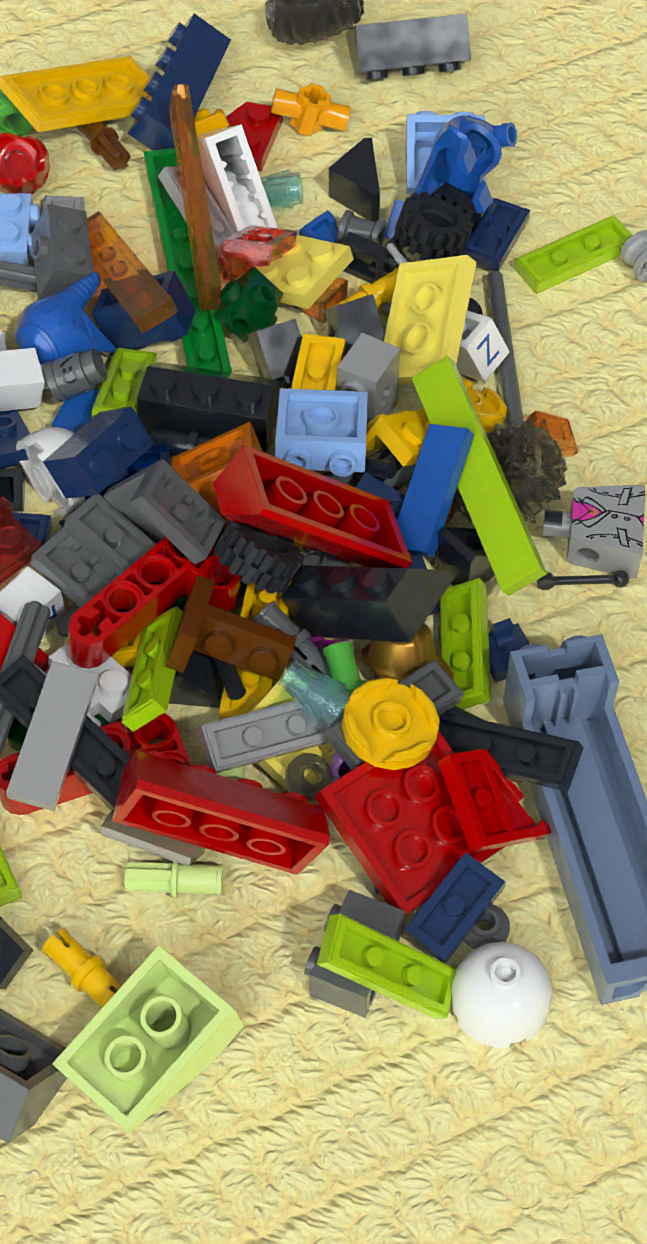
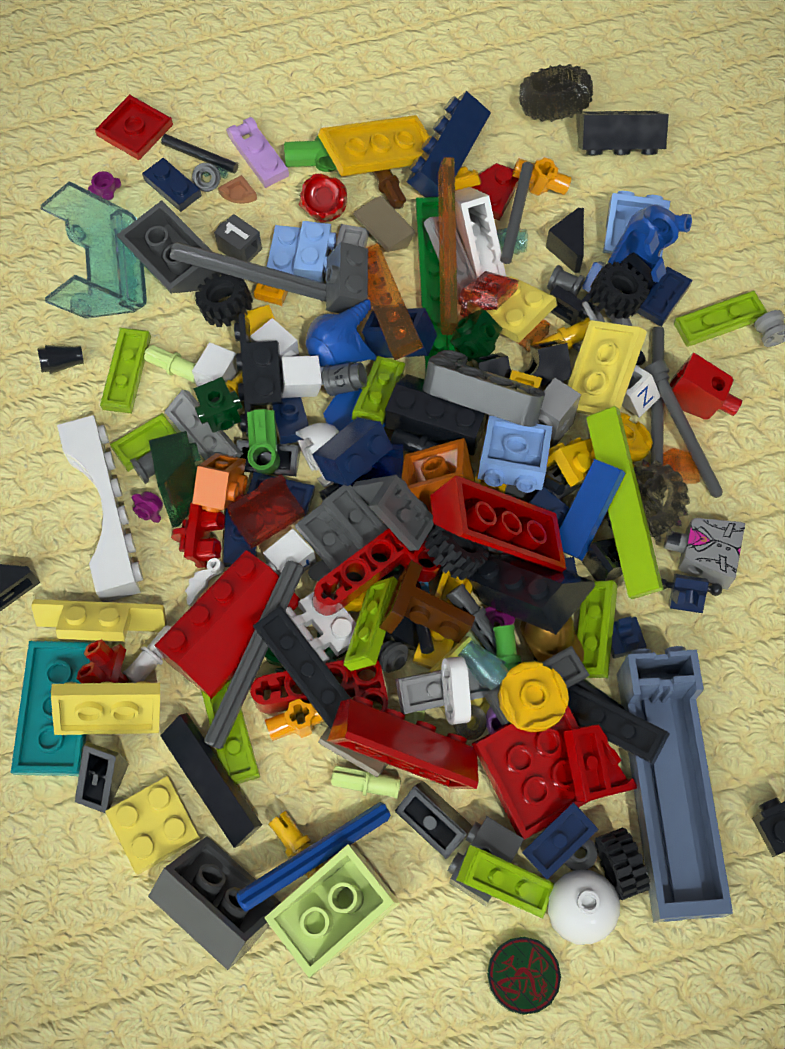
camera: 10 degrees right, 10 degrees up
light grey tile [6,661,99,812] -> none
blue tile [299,210,338,243] -> none
none -> blue axle [236,802,391,911]
none -> light orange axle [265,699,324,741]
none -> dark tan slope [353,196,415,252]
none -> dark grey plate [377,640,408,673]
none -> black slope [395,781,473,859]
none -> beam [422,350,545,427]
none -> white beam [441,656,471,725]
none -> tile [487,937,561,1015]
none -> dark grey bar [500,162,533,264]
none -> black tyre [595,827,650,900]
none -> dark grey piece [643,359,723,498]
none -> dark blue tile [668,574,709,613]
none -> red torso [670,352,742,420]

